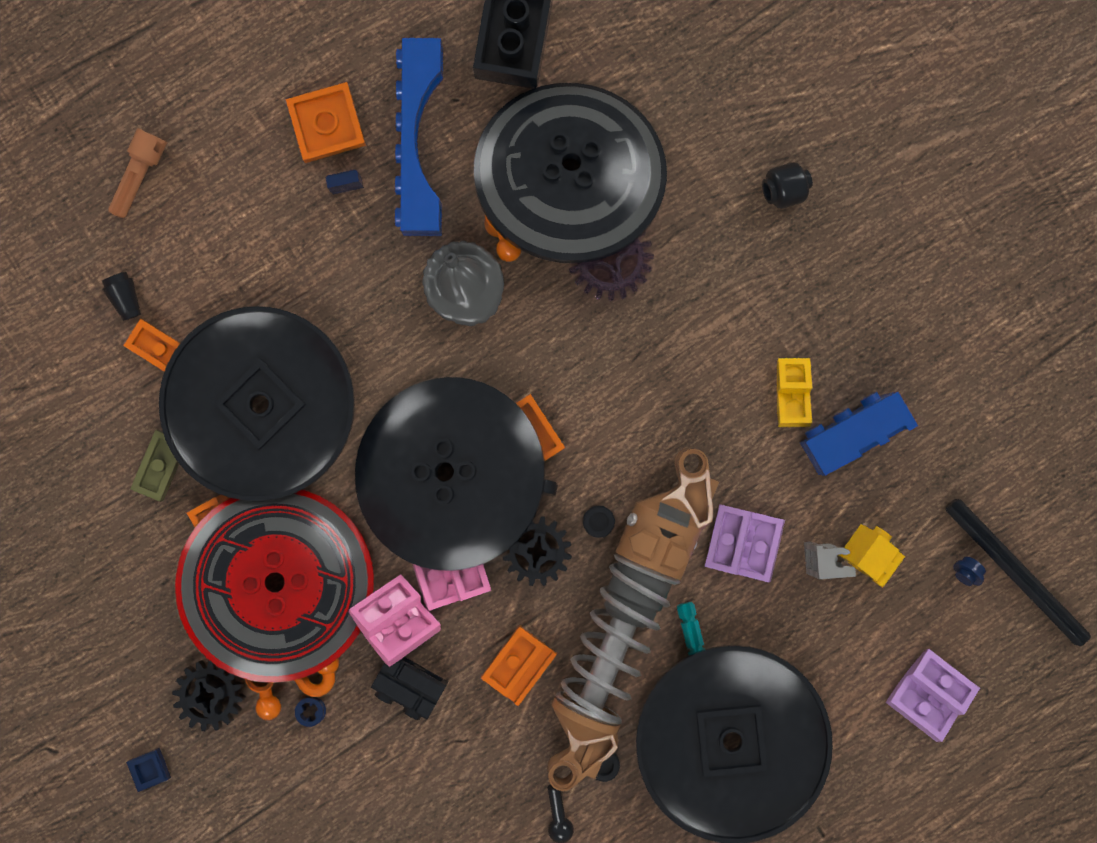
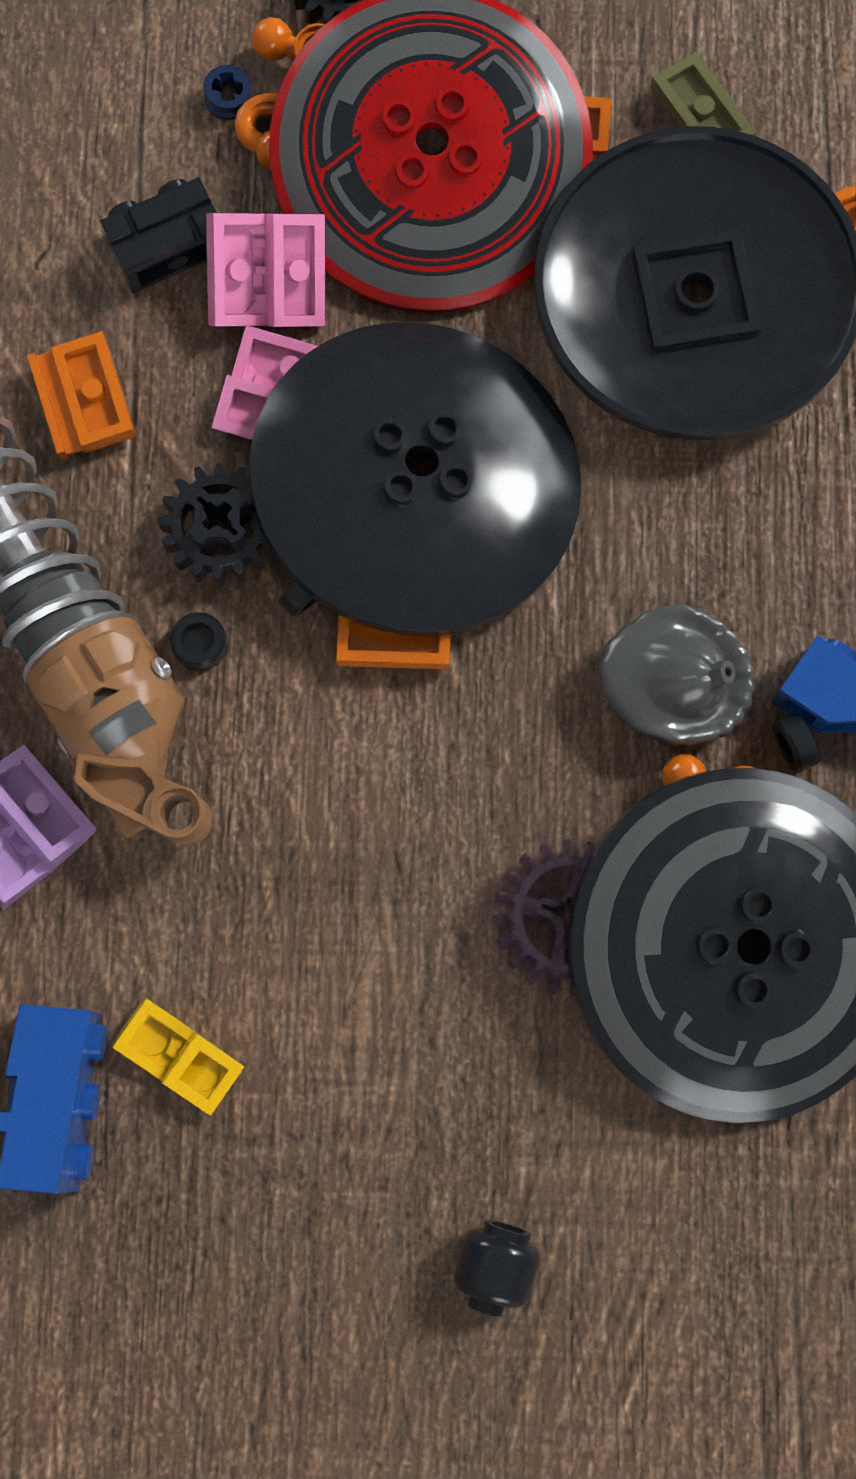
camera: 125 degrees right, 10 degrees down
none -> black tile [773,712,820,773]

